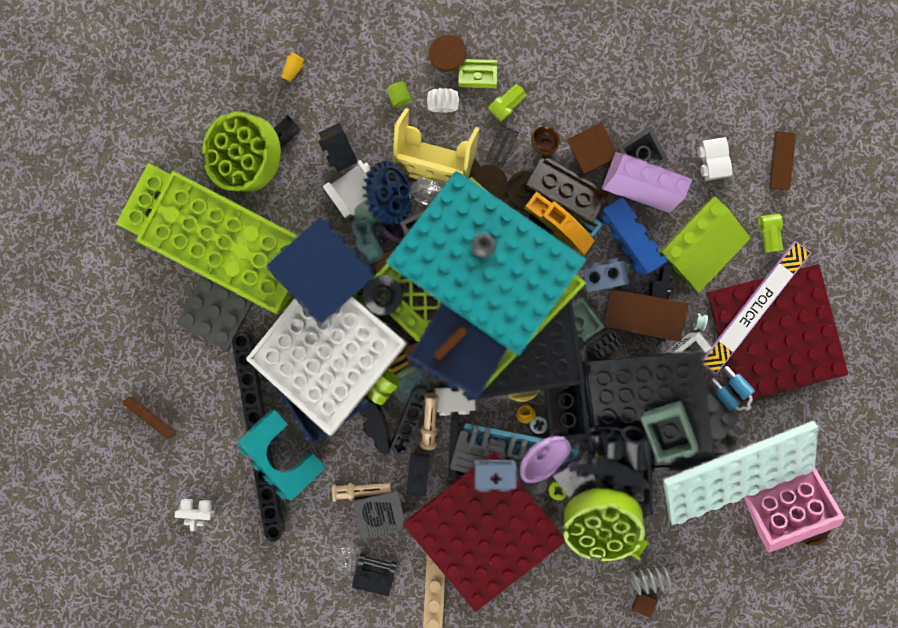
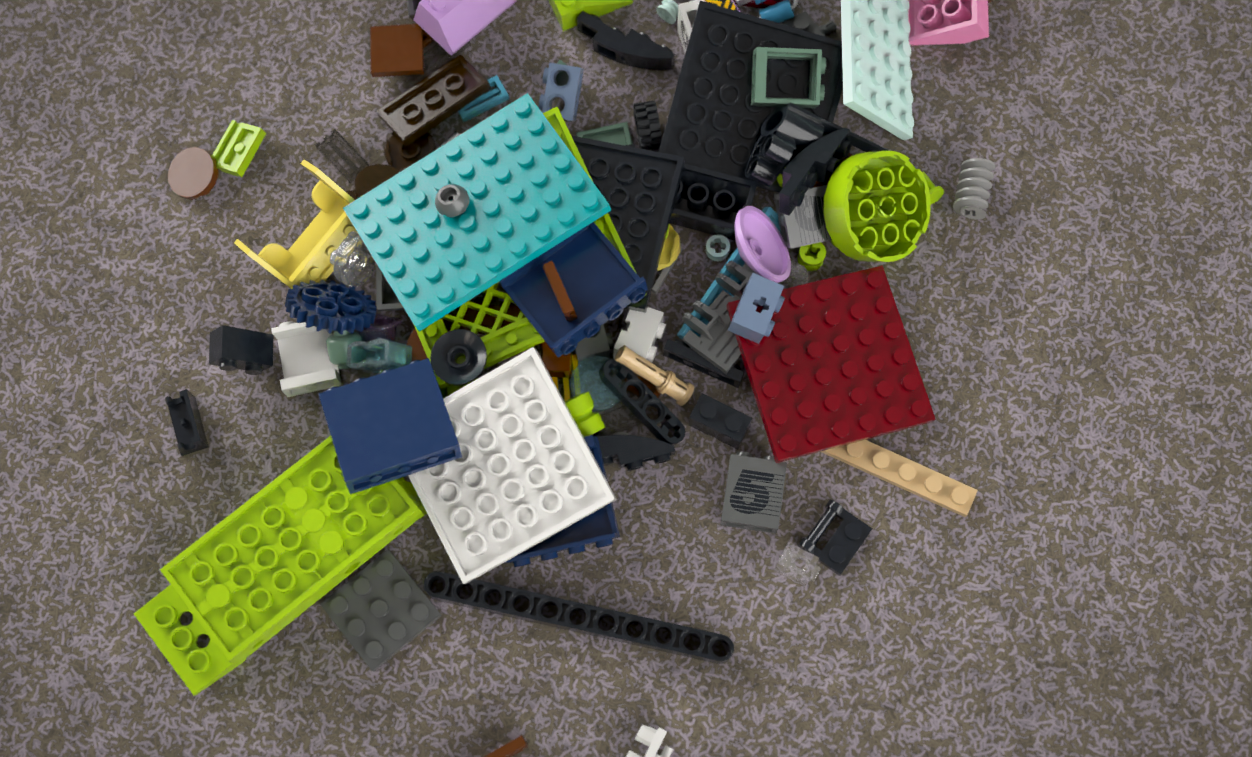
camera: 65 degrees left, 15 degrees down
lime brick [202,111,281,193] -> none
teal arch [236,410,326,501] -> none
yellow cone [281,52,305,82] -> none
tan pin [332,483,391,502] -> none
lime piece [386,81,412,108] -> none
white gear [427,88,459,113] -> none
lime piece [488,84,527,122] -> none
yellow plate [516,405,536,423] -> none
light orange slope [524,192,594,256] -> none
reddish brown hair [531,125,560,155] -> none
blue wedge [600,197,668,276] -> none
reddish brown tile [604,289,688,342] -> none
reddish brown tile [631,592,658,618] -> none

